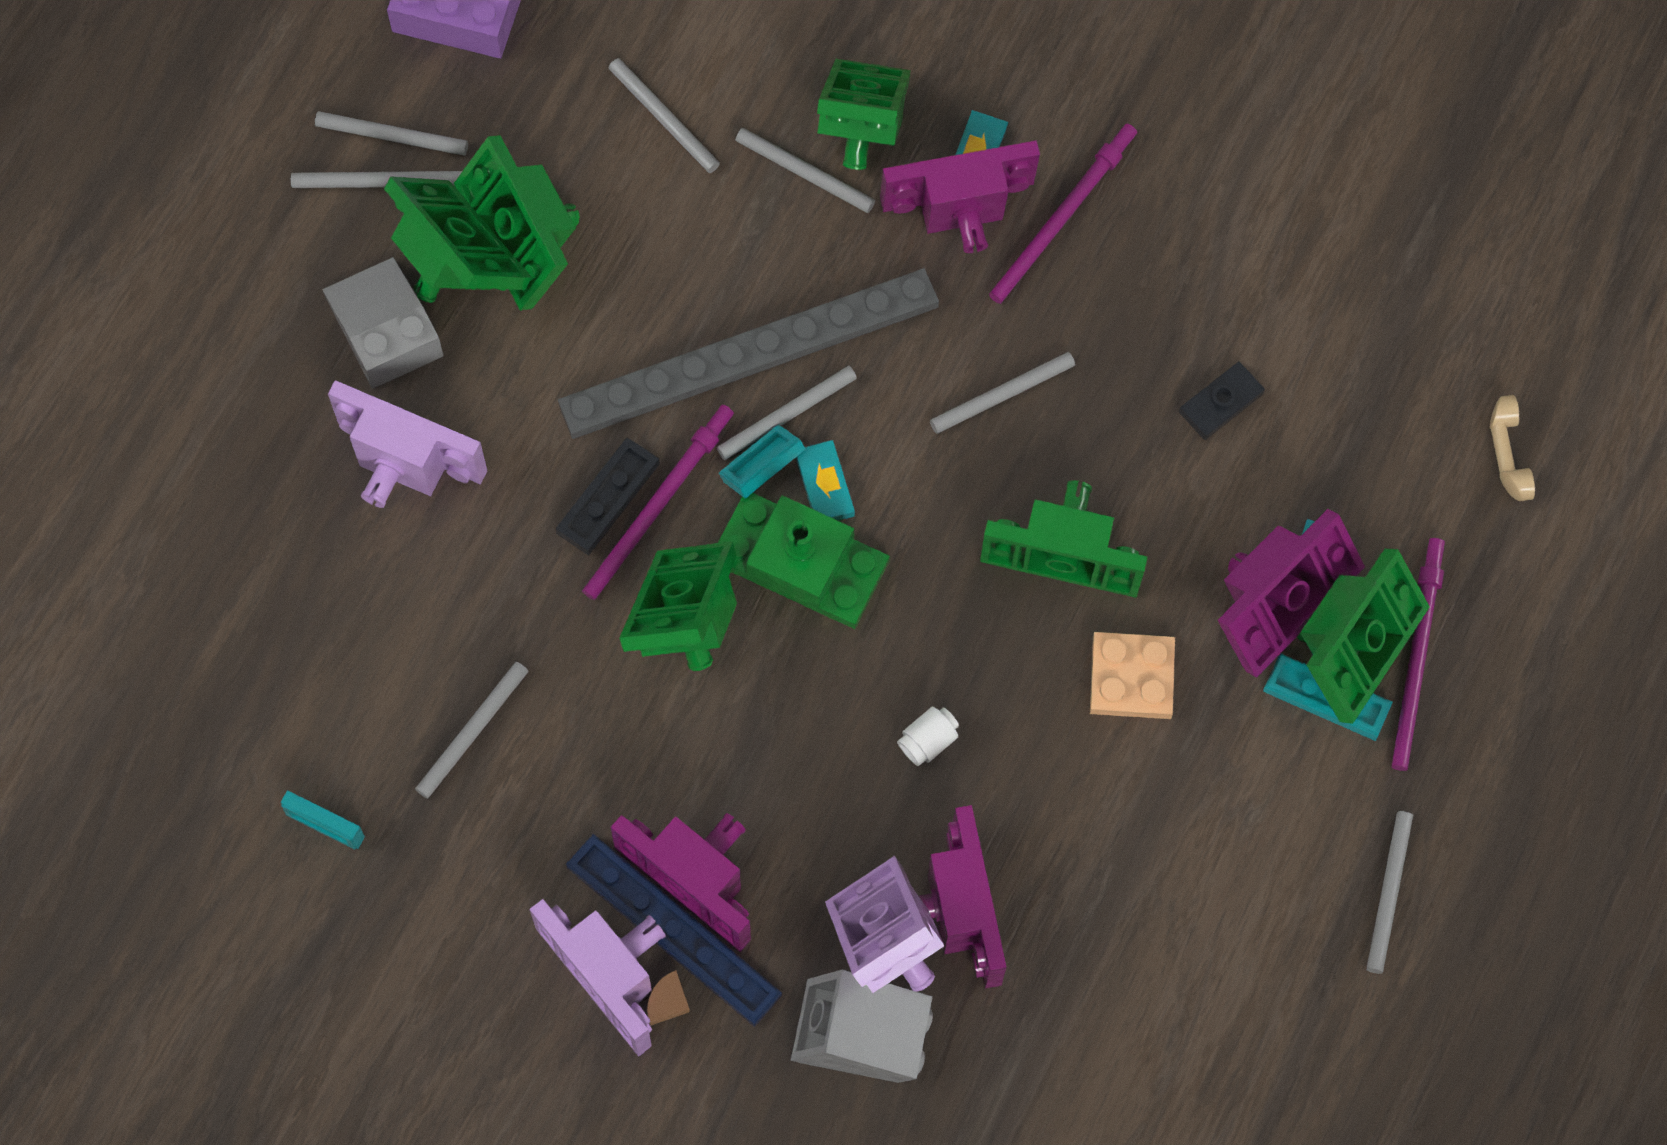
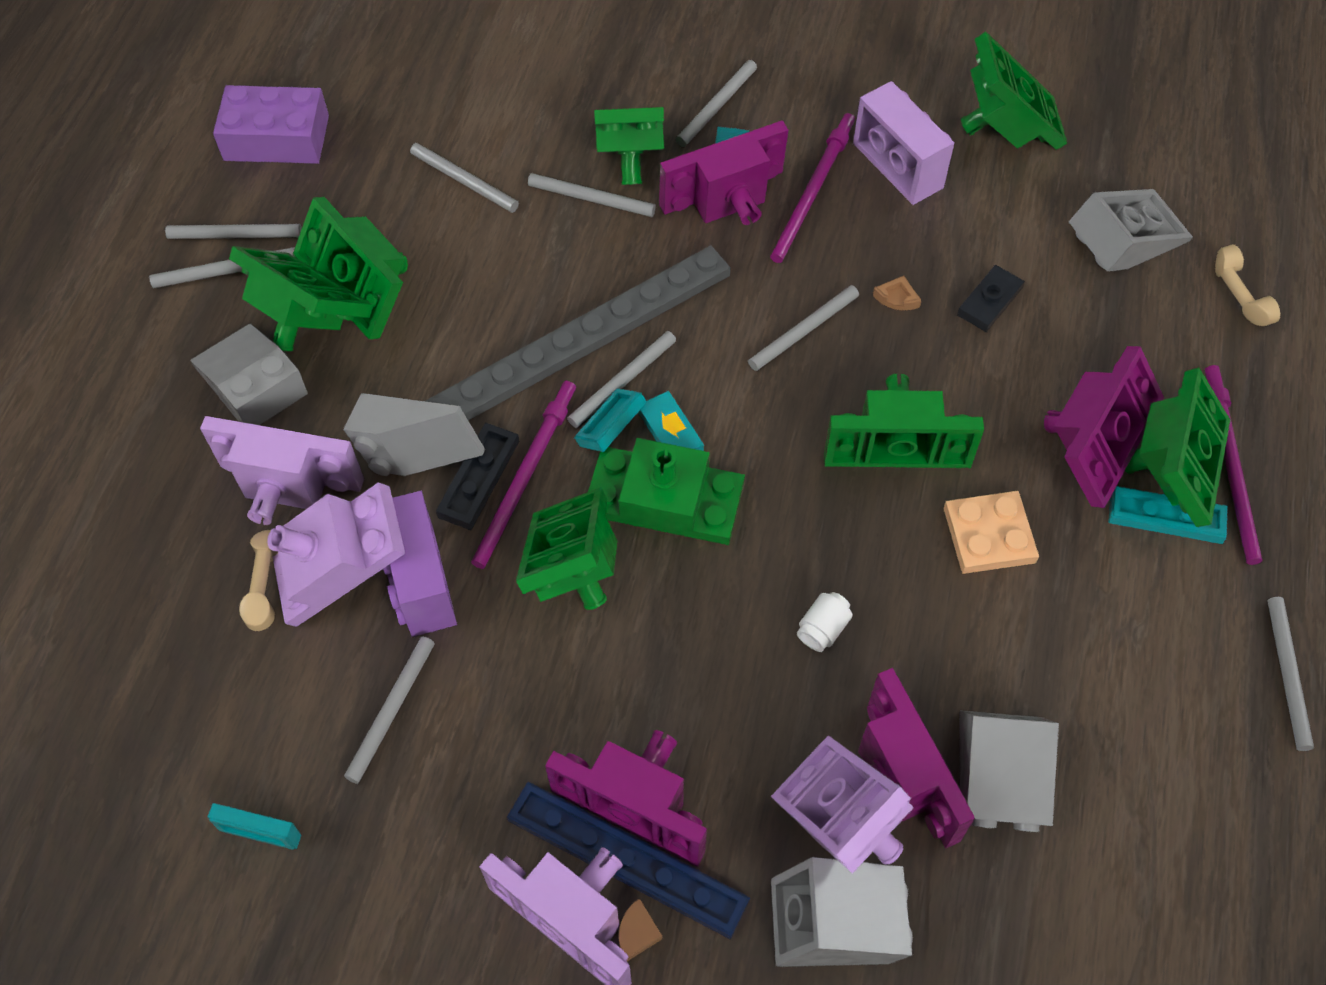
camera: 10 degrees left, 10 degrees down
none -> tan bar [239,530,278,631]
none -> lavender brick [267,482,405,627]
none -> light grey slope [343,393,485,476]
none -> medium lavender brick [383,490,457,637]
none -> light grey bar [676,60,757,147]
none -> lavender brick [853,81,954,205]
none -> medium nougat tile [873,276,921,310]
none -> light grey slope [959,710,1059,832]
none -> green brick [961,31,1067,150]
none -> light grey slope [1069,189,1193,272]

